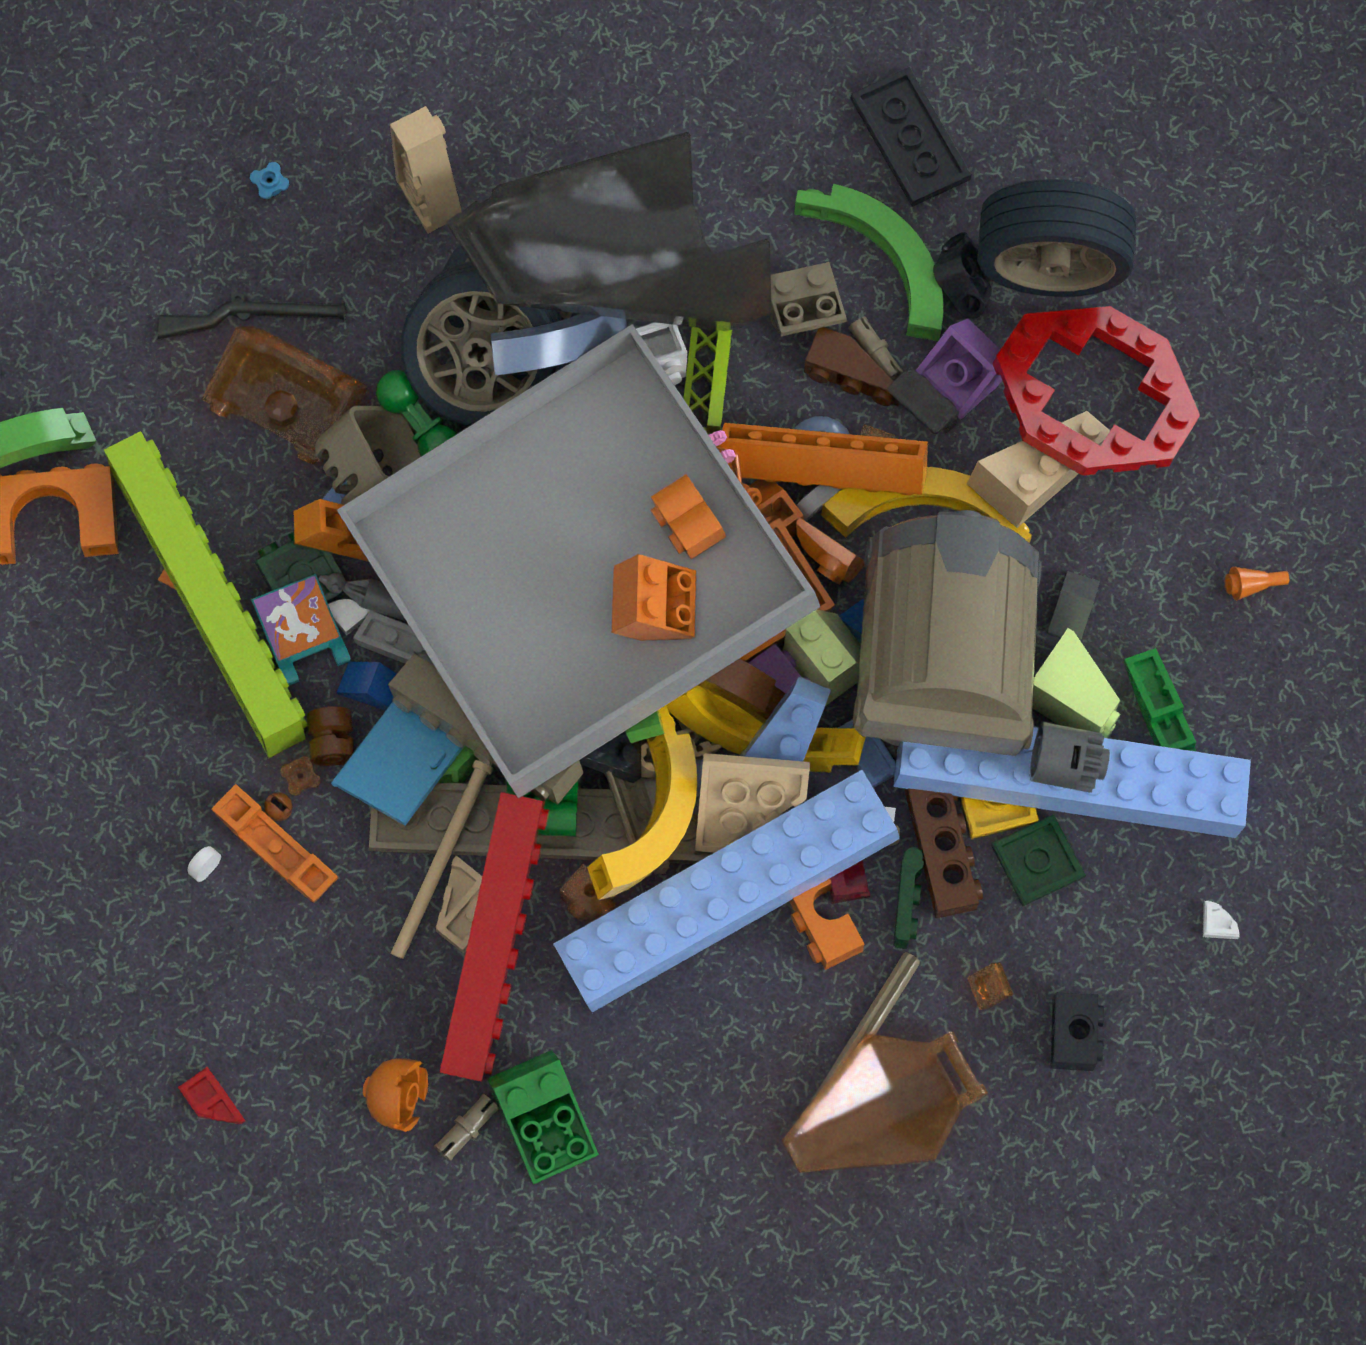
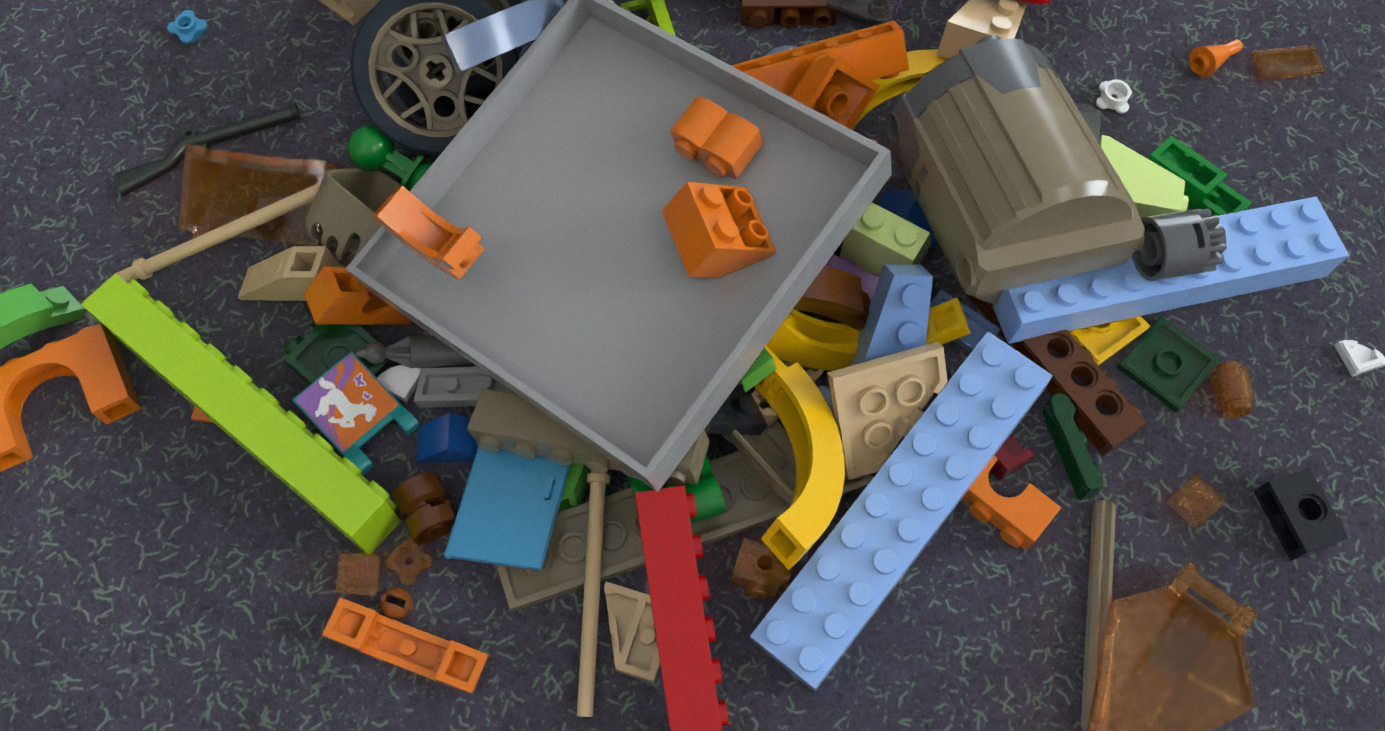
camera: 20 degrees left, 5 degrees down
white tile [188,846,221,882] -> none
none -> tan bar [116,182,321,283]
none -> tan slope [238,246,342,301]
none -> clear orange plate [336,551,382,596]
none -> orange arch [371,185,485,280]
none -> orange slope [791,54,880,130]
none -> white plate [1096,80,1132,114]
none -> clear orange brick [1210,361,1256,418]
none -> clear orange tile [1251,45,1325,80]

